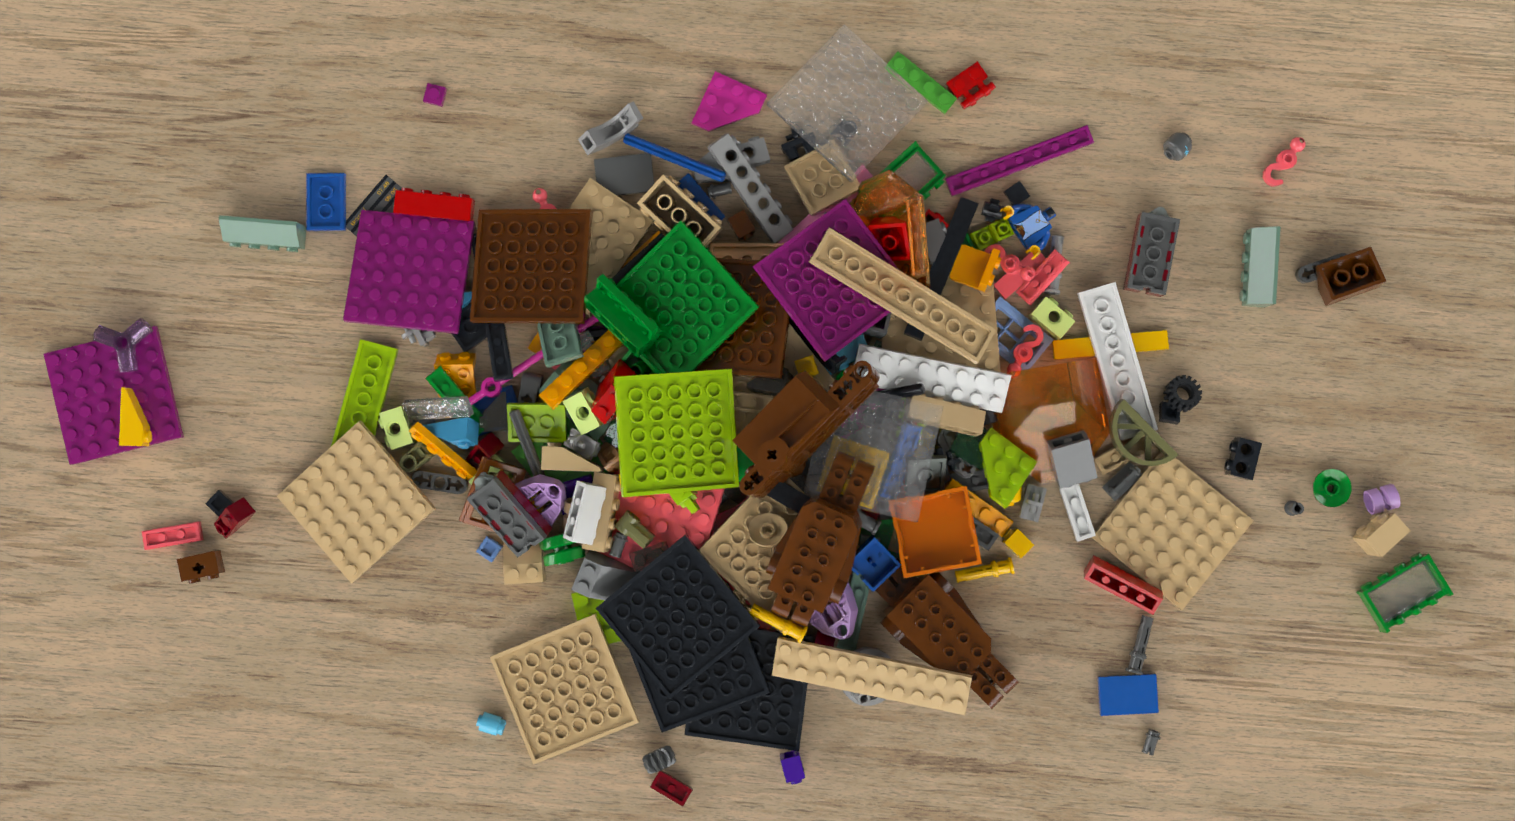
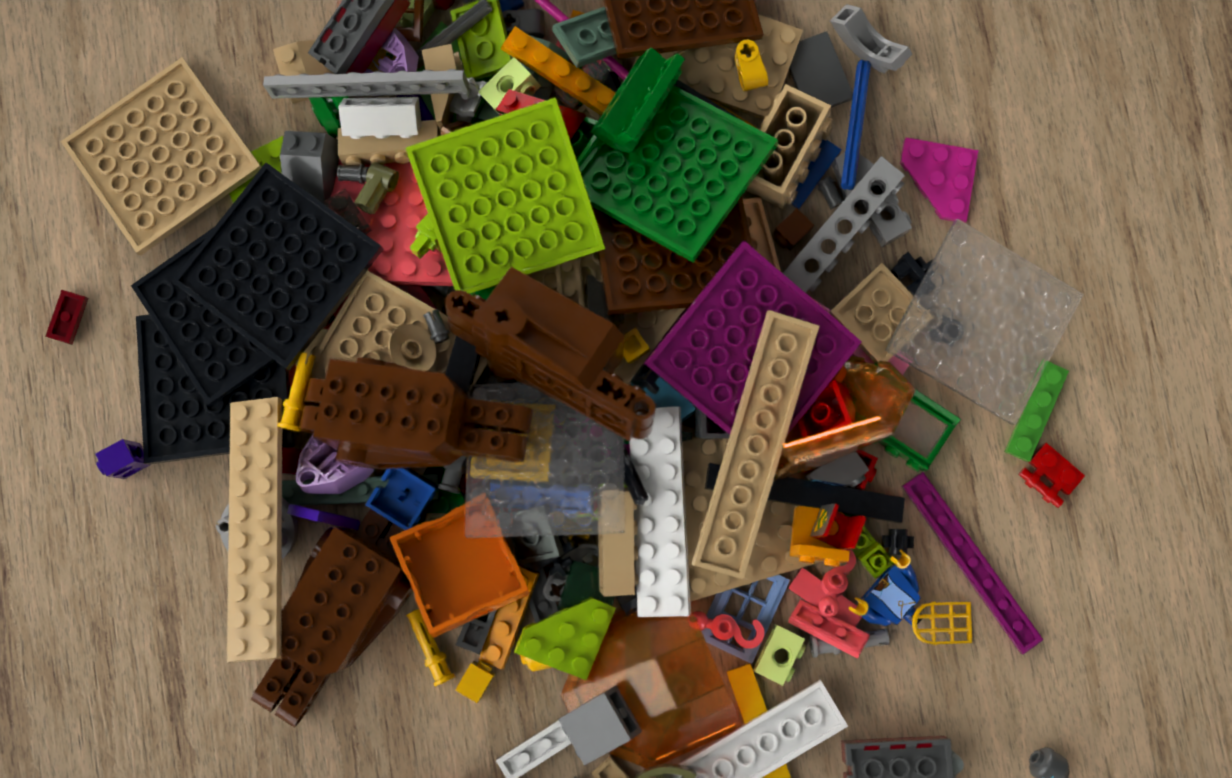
camera: 75 degrees right, 5 degrees down
medium blue tile [476,536,503,562] -> none
medium azure brick [476,712,506,736] -> none
dark grey gear [642,745,676,774] -> none
black tile [1003,181,1030,206] -> none
light grey hips [1019,484,1047,522] -> none
none -> light grey plate [263,69,469,99]
none -> dark purple tile [287,504,360,530]
none -> dark grey pin [423,309,450,344]
none -> yellow piece [734,39,768,92]
none -> red piece [810,503,866,550]
none -> yellow window [912,601,972,645]

